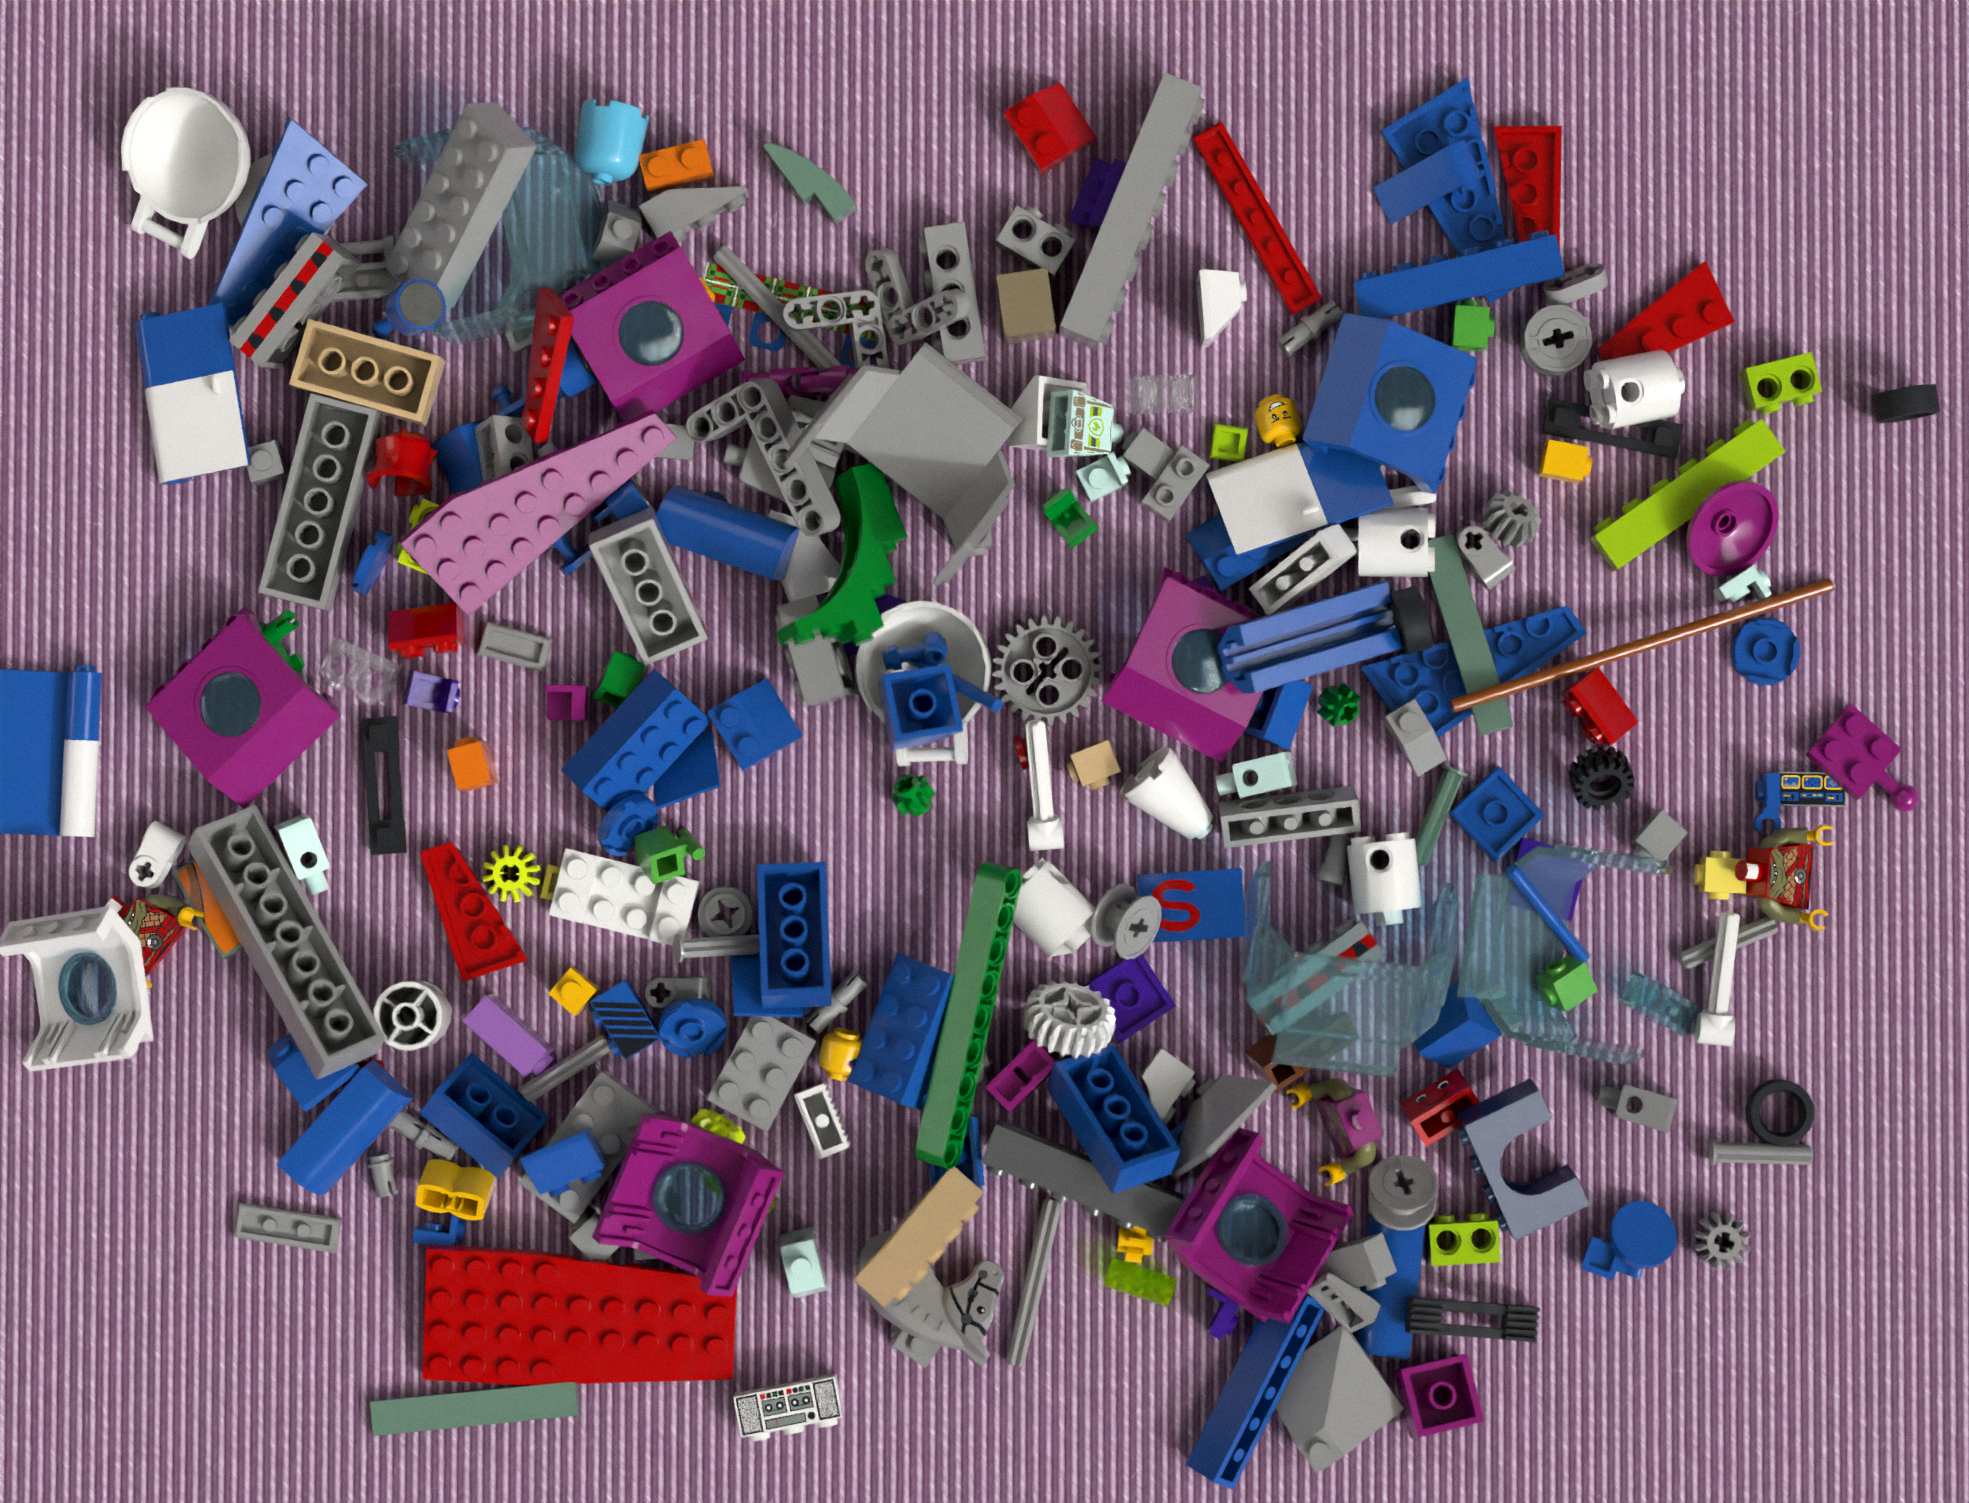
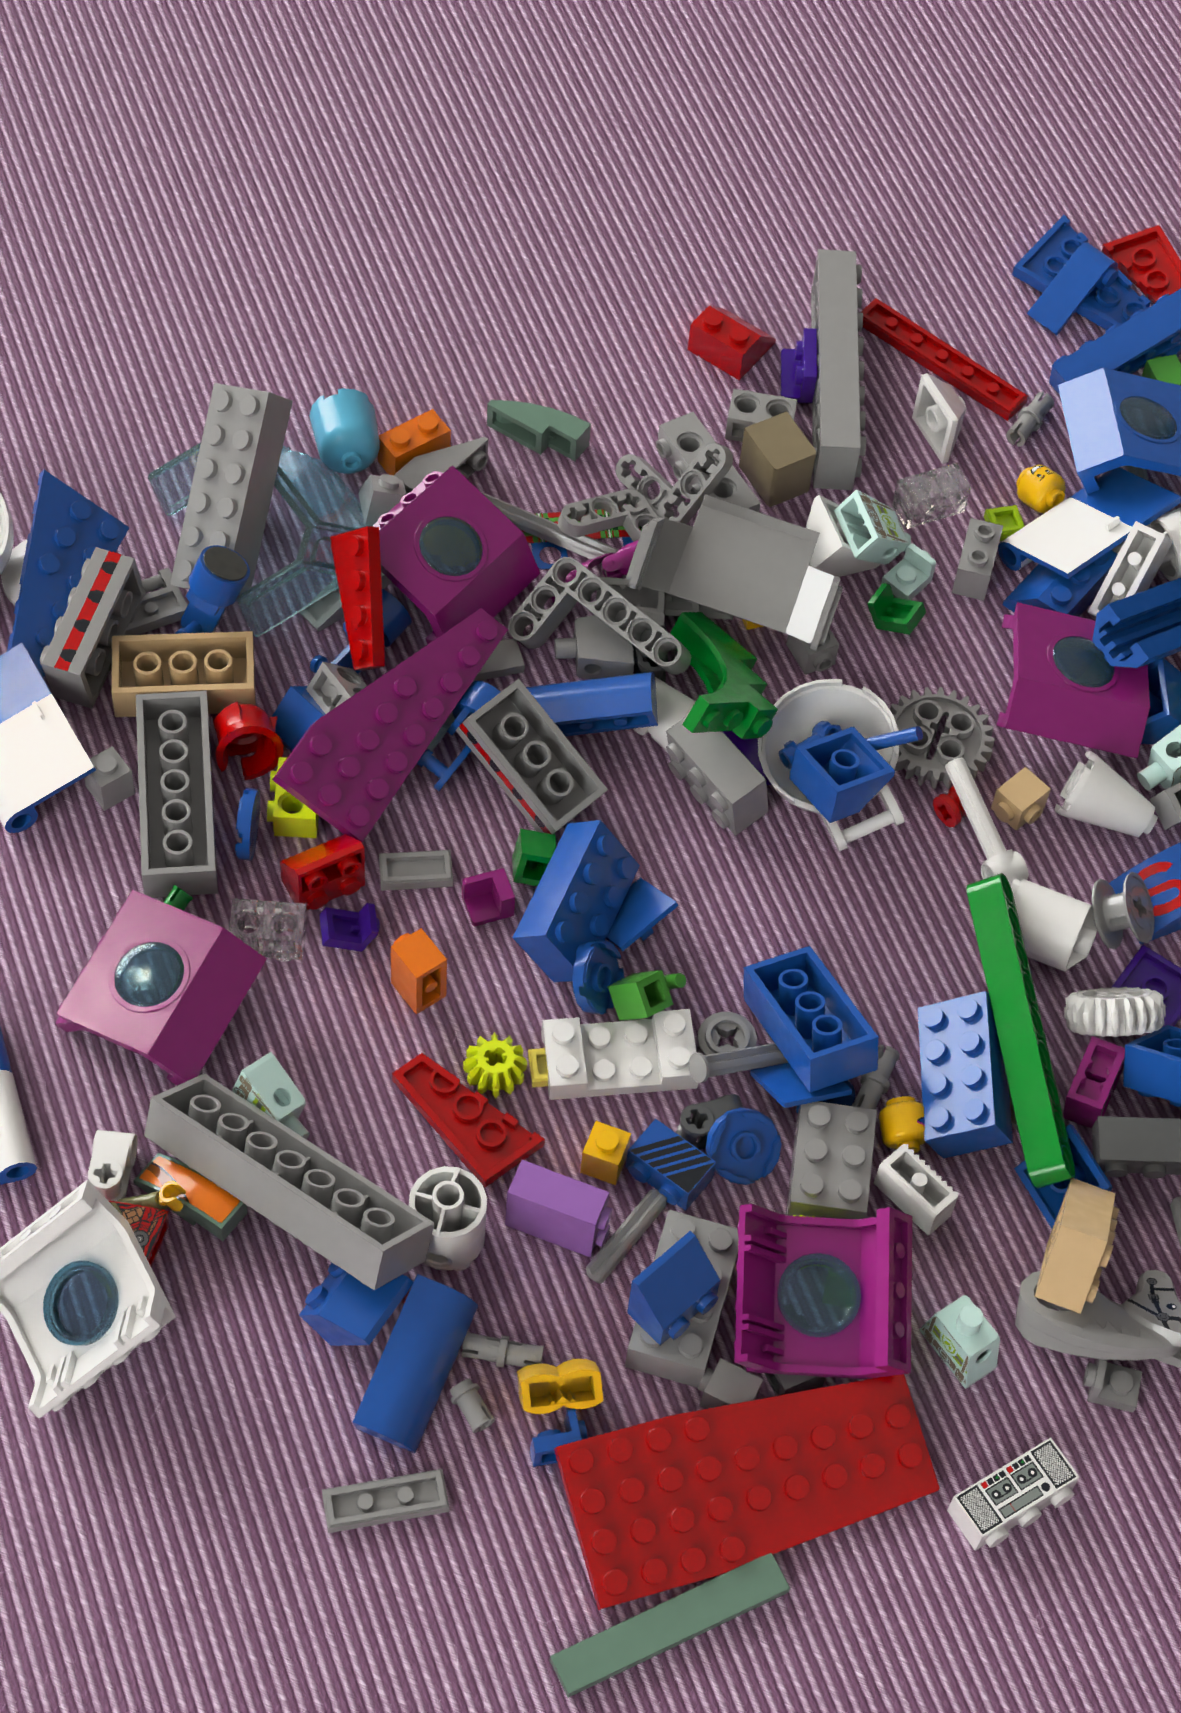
camera: 25 degrees left, 30 degrees down
black container [361,716,407,855] -> none
blue slope [420,1052,550,1179] -> none
blue slope [707,678,803,772] -> none
green gear [890,774,935,816] -> none
light grey brick [1121,428,1176,483] -> none

